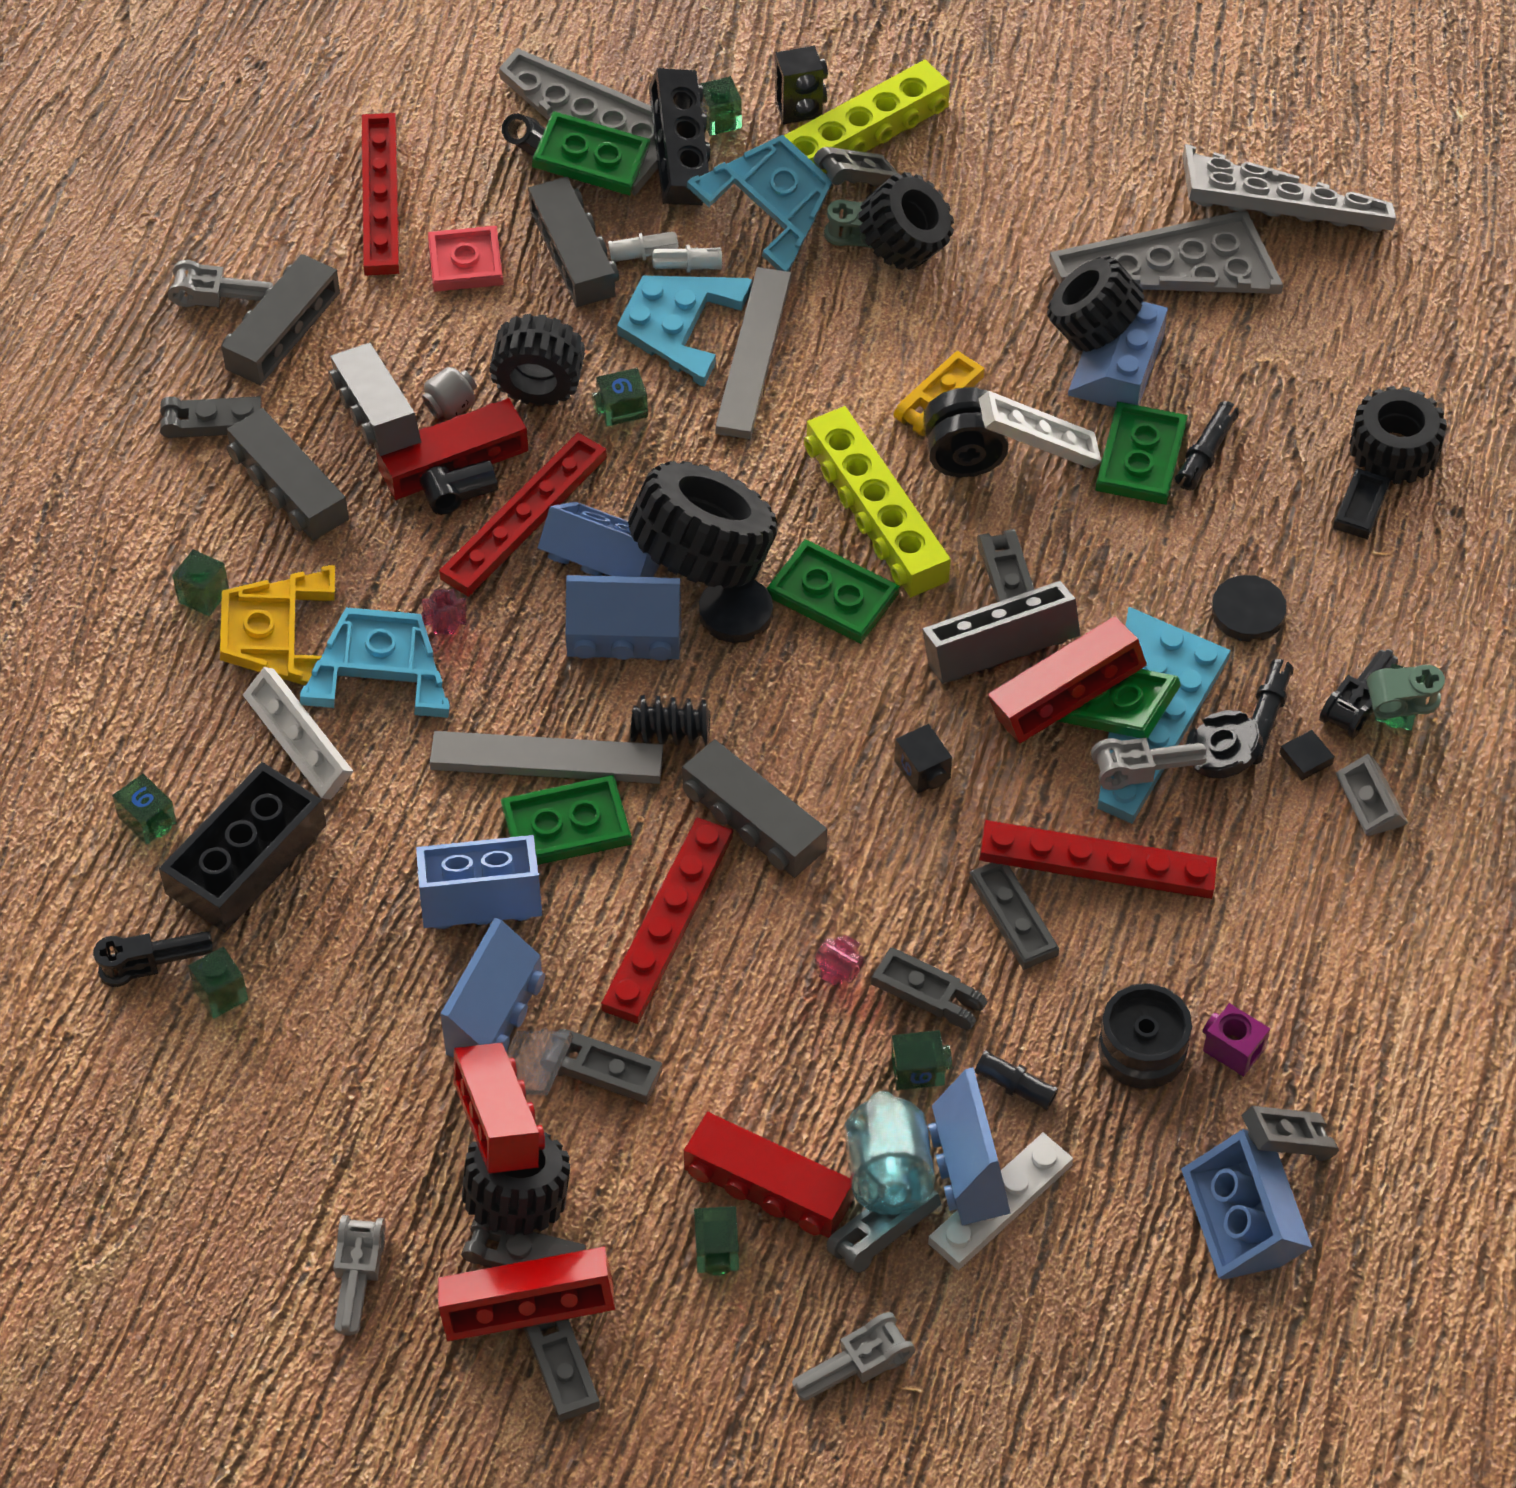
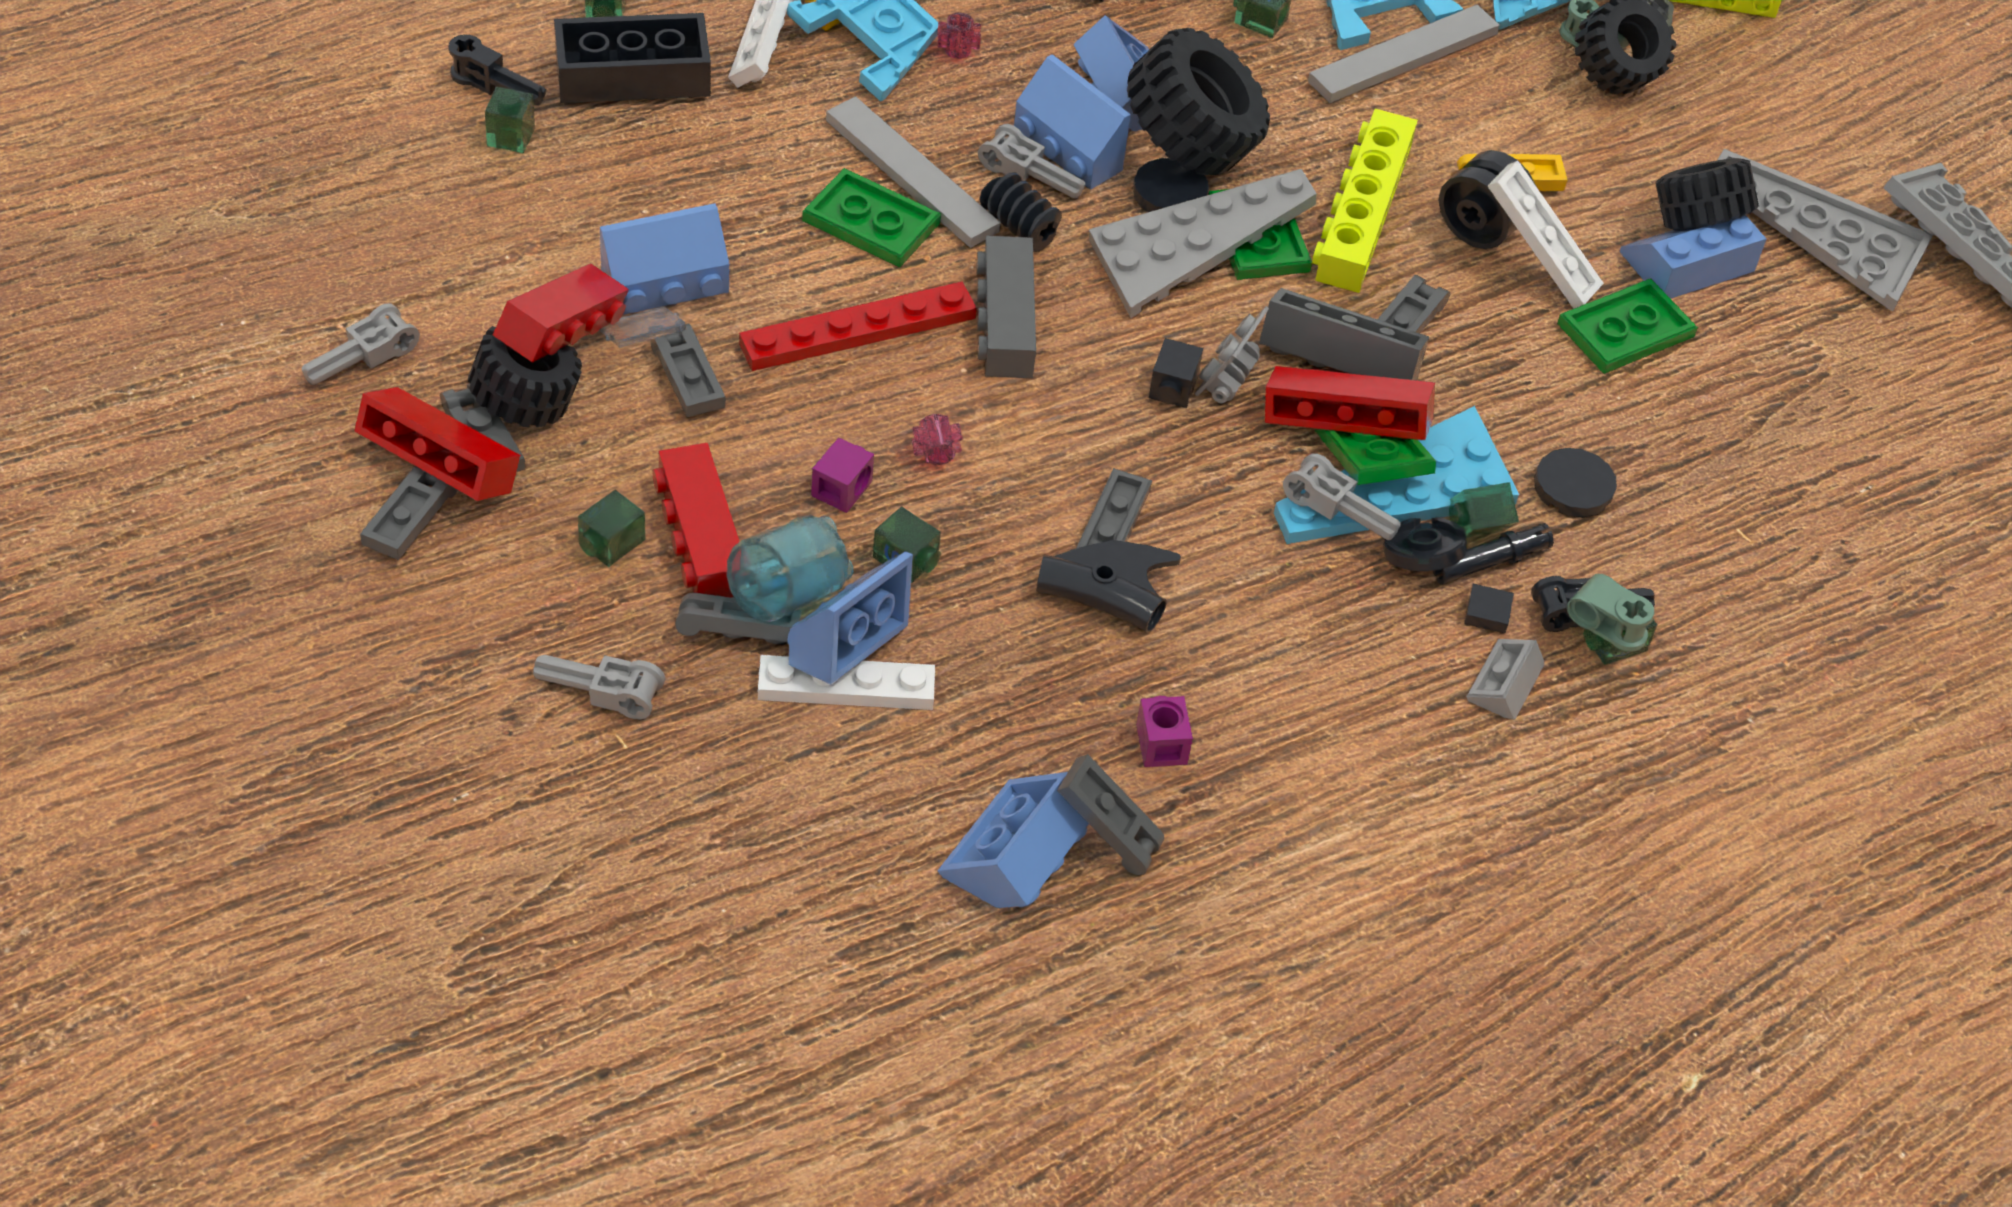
camera: 40 degrees right, 5 degrees down
medium blue slope [416,835,543,929] -> none
red plate [439,432,607,597] -> none
dark grey hinge [871,947,988,1030] -> none
black pin [975,1050,1059,1111] -> none
red plate [979,820,1217,899] -> none
black wheel [1098,983,1193,1089] -> none
black pin [1175,401,1240,491] -> none
black tile [1333,468,1391,540] -> none
black tyre [1349,386,1447,484] -> none
none -> magenta brick [811,437,874,513]
none -> light grey connector [978,124,1085,199]
none -> black pin [1036,540,1181,633]
none -> light grey wing [1089,169,1317,318]
none -> light grey hinge [1195,306,1269,403]
none -> clear green brick [1449,482,1519,537]

